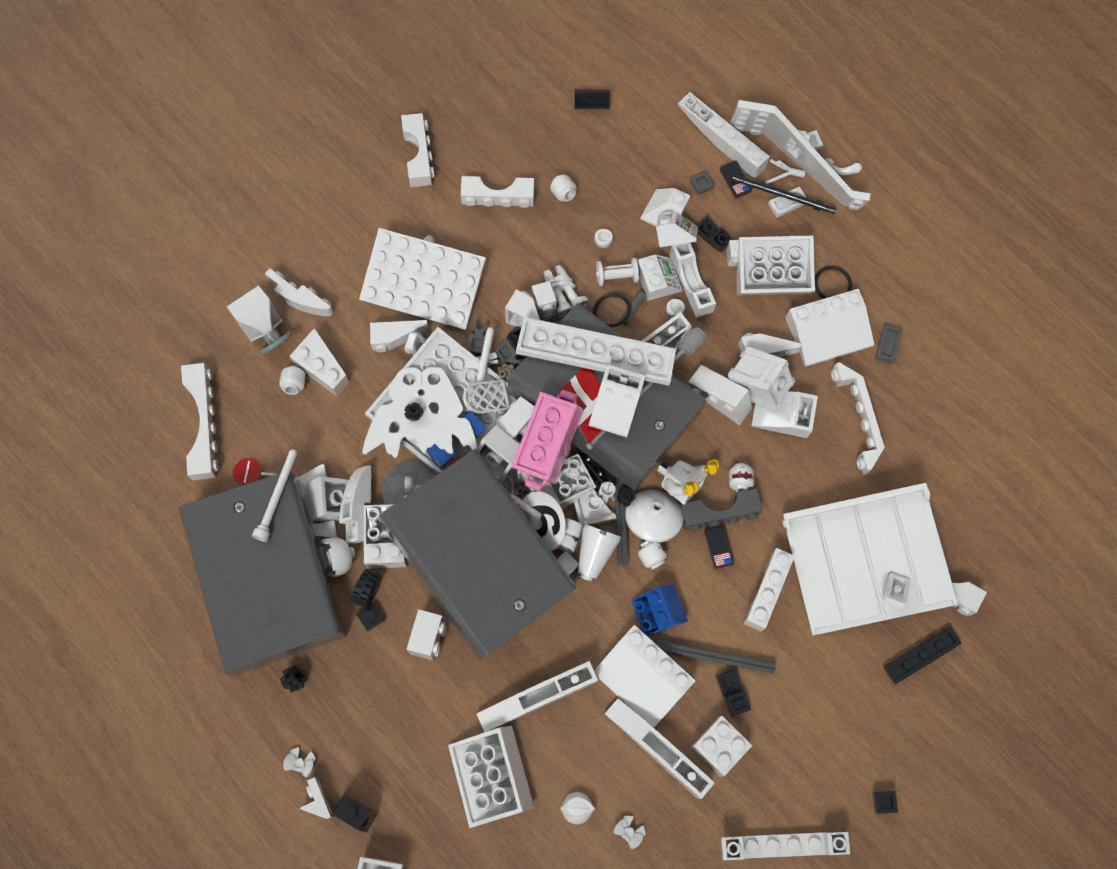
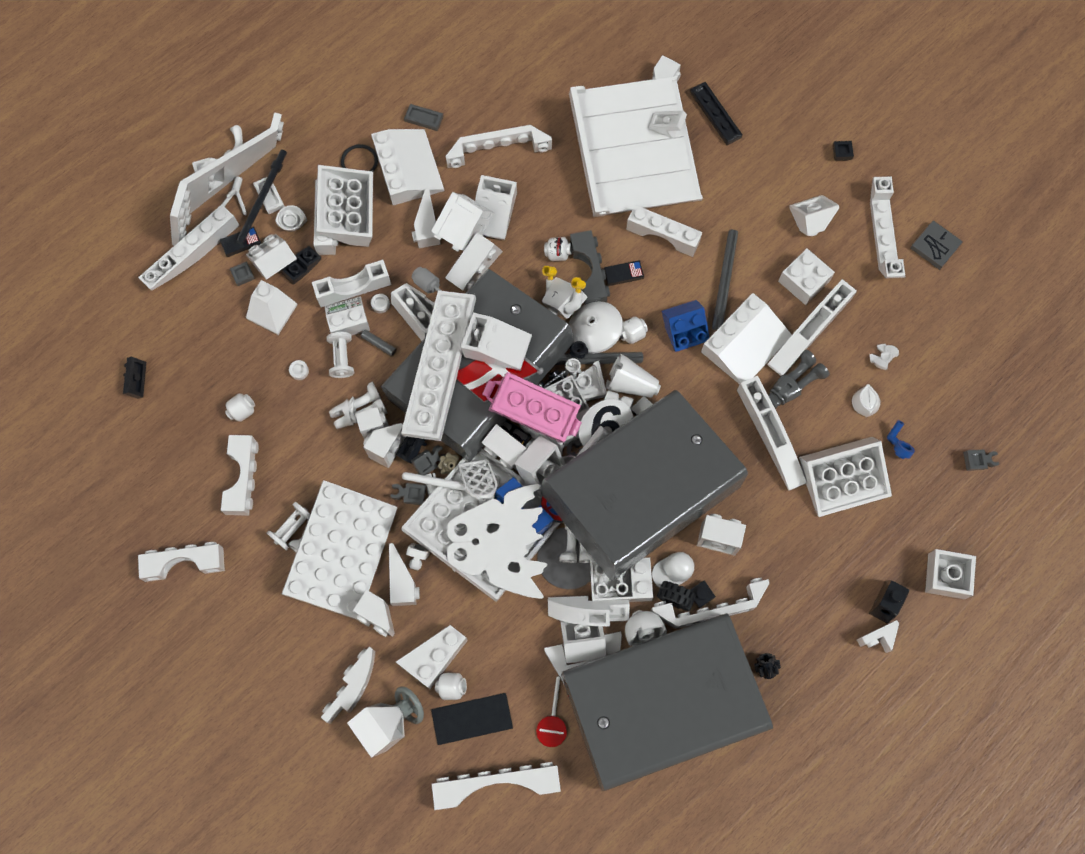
camera: 85 degrees left, 0 degrees up
white piece [252,449,297,542] -> none
white piece [283,747,316,777] -> none
black plate [404,402,424,421] -> none
black tyre [593,293,631,328] -> none
white slope [656,211,698,247] -> none
black slope [715,669,751,717] -> none
none -> white slope [246,234,297,280]
none -> white hose [267,502,310,550]
none -> white hat [275,205,307,231]
none -> white slope [353,590,395,637]
none -> black sticker [431,693,513,745]
none -> white slope [650,578,769,629]
none -> white cap [652,552,694,588]
none -> dark grey piece [768,350,830,409]
none -> white slope [789,195,839,236]
none -> blue plate [887,420,915,459]

